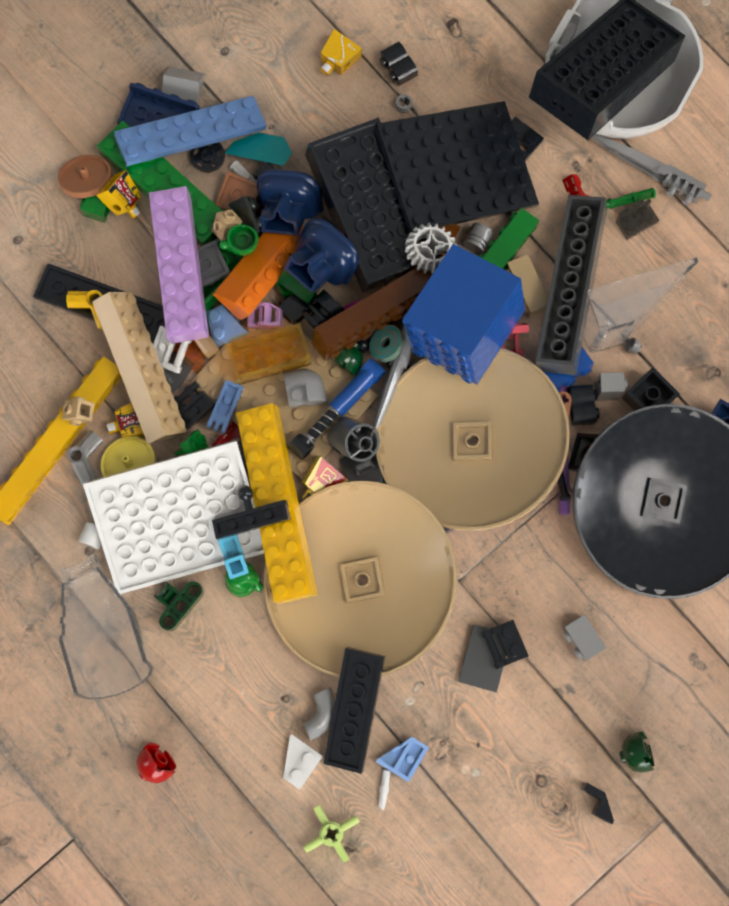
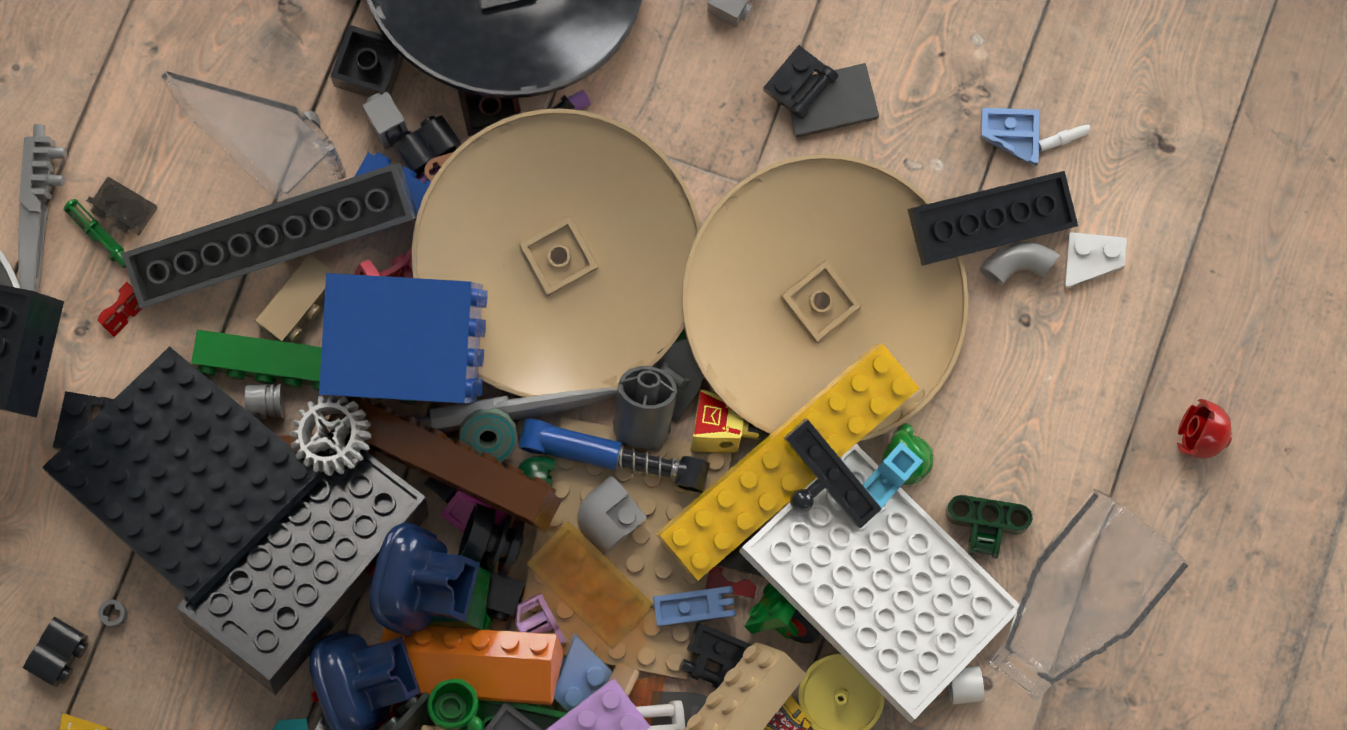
camera: 115 degrees left, 0 degrees up
yellowish green bar [303,805,360,863] -> none

